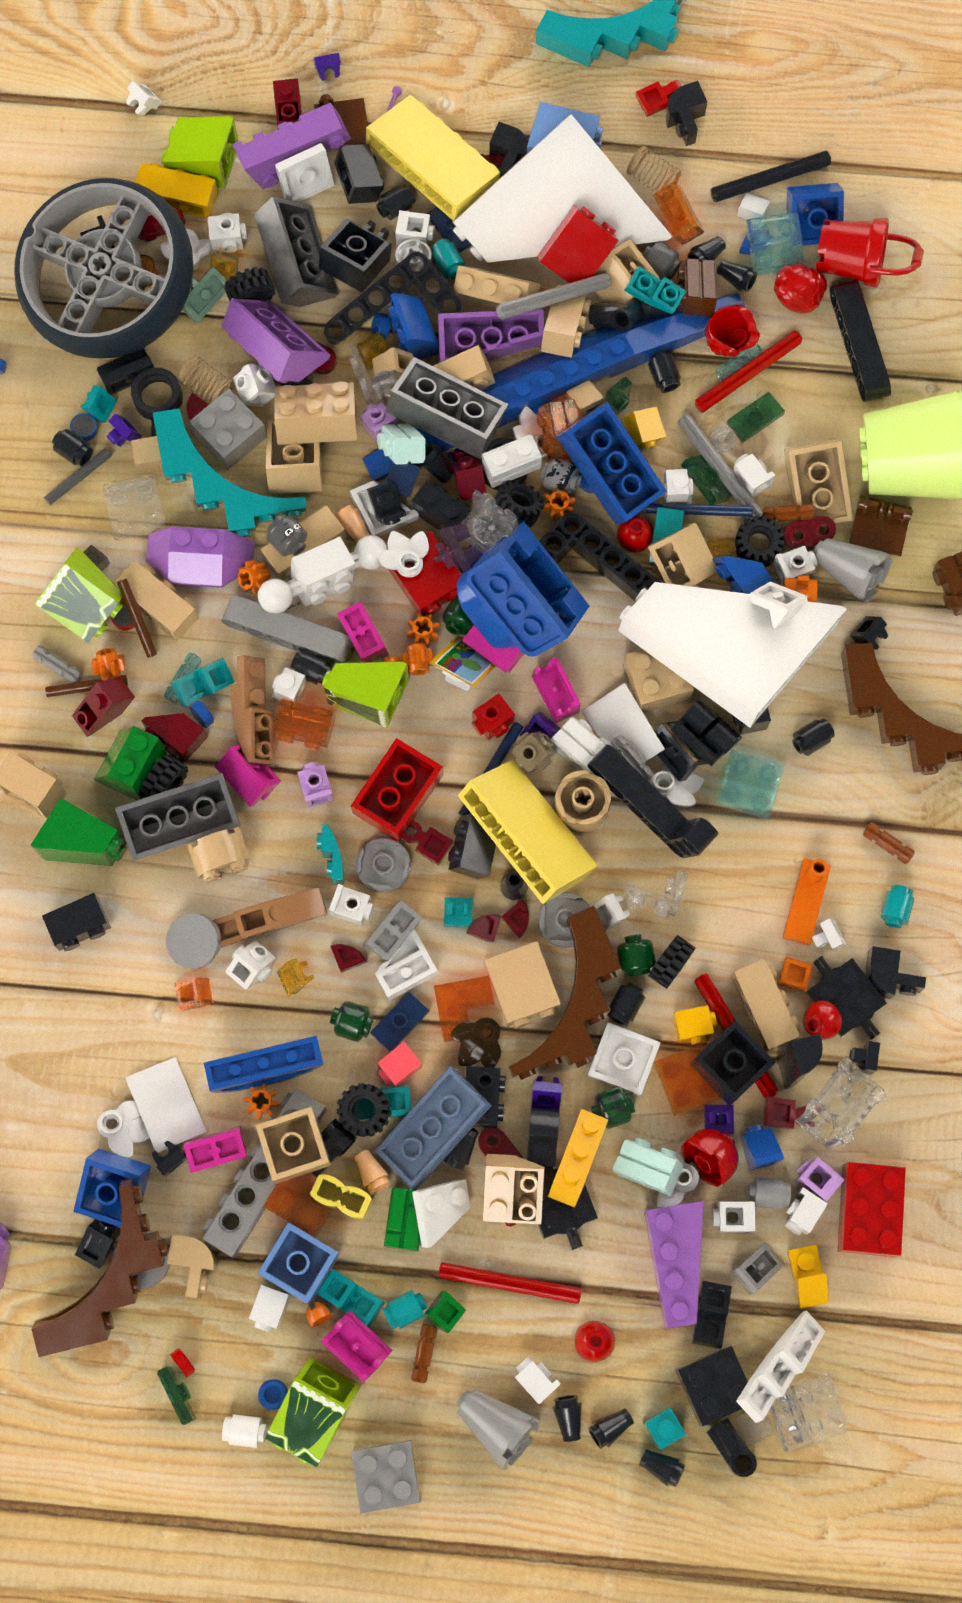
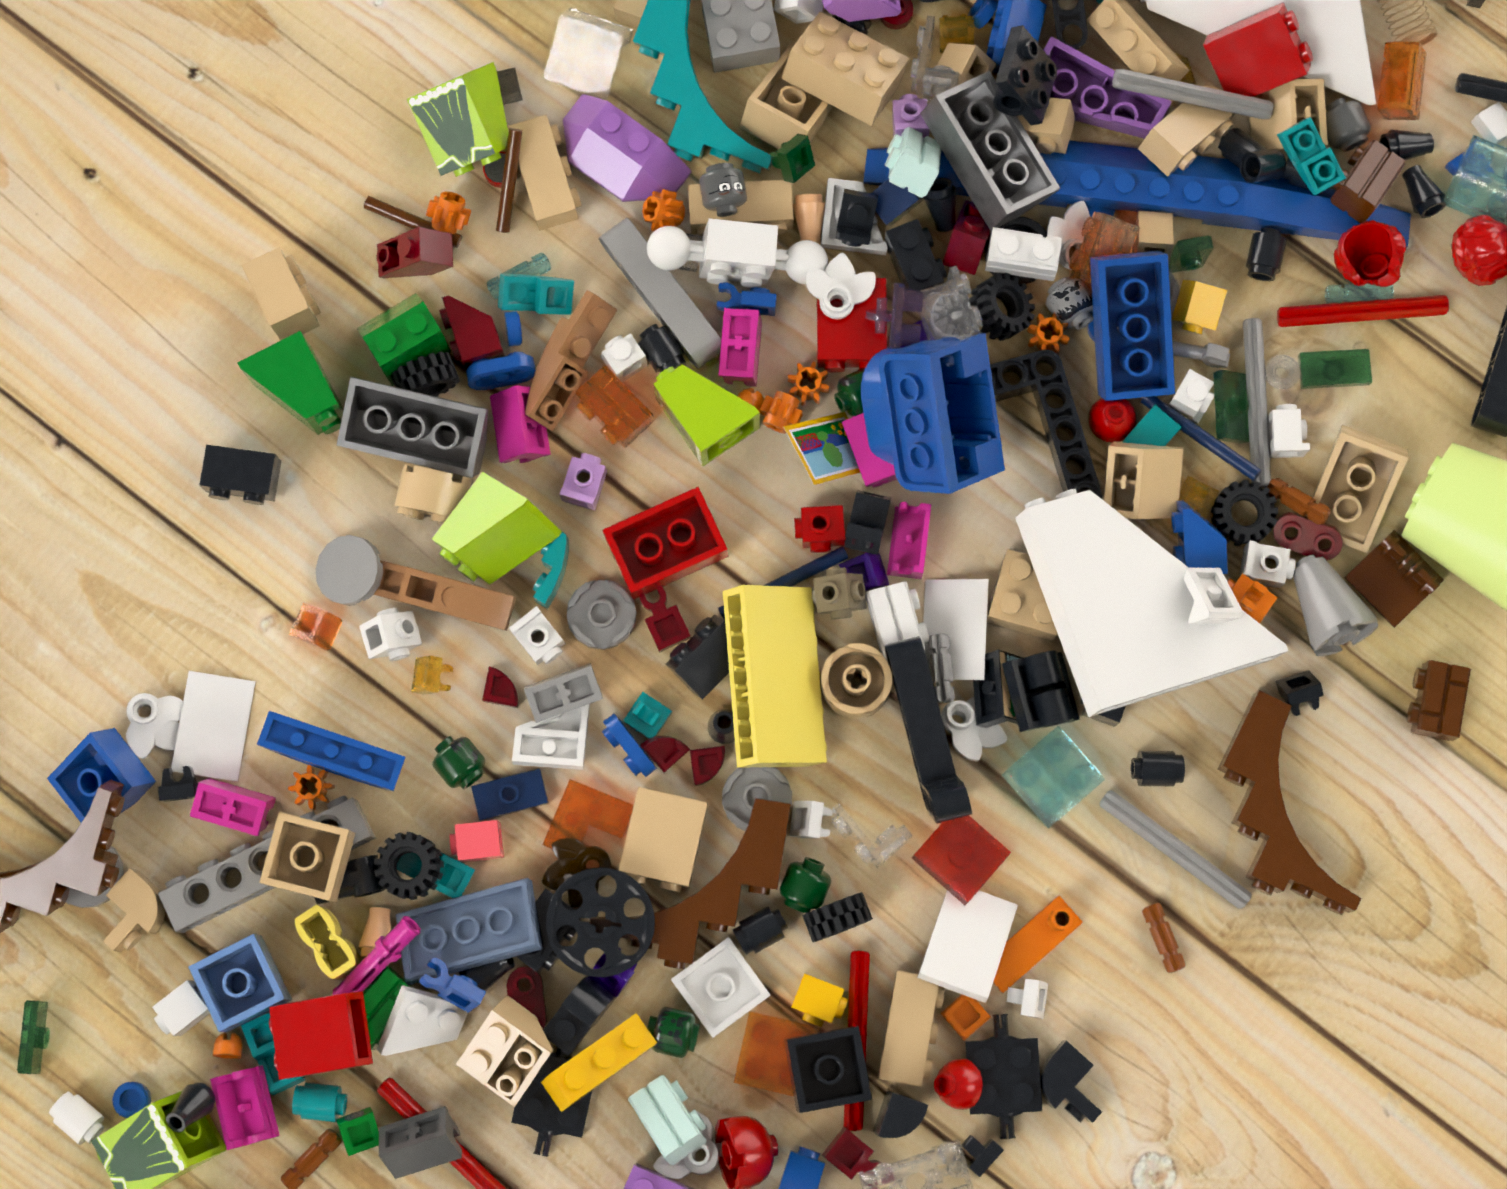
camera: 35 degrees right, 5 degrees up
light grey axle [32,645,82,683] -> none
black bracket [75,1219,121,1269] -> none
red tile [169,1348,195,1378] -> none
clear orange brick [264,1183,330,1238] -> none
dark purple tile [704,1105,734,1135] -> none
teal brick [881,885,914,928] -> none
none -> black cone [166,1083,215,1132]
none -> red brick [269,991,373,1080]
none -> dark pink pin [332,916,421,995]
none -> dark grey hinge [379,1106,462,1179]
none -> blue plate [419,958,486,1013]
none -> lime slope [432,472,562,585]
none -> blue plate [466,352,536,390]
none -> black wedge [546,868,655,977]
none -> blue plate [602,713,657,777]
none -> blue plate [717,283,776,316]
none -> dark green tile [770,134,816,183]
none -> black brick [844,490,892,555]
none -> clear red tile [911,815,1011,905]
none -> white tile [917,880,1018,1003]
none -> black plate [993,25,1058,126]
none -> light grey axle [1100,790,1252,909]
none -> light grey bar [1172,341,1230,368]

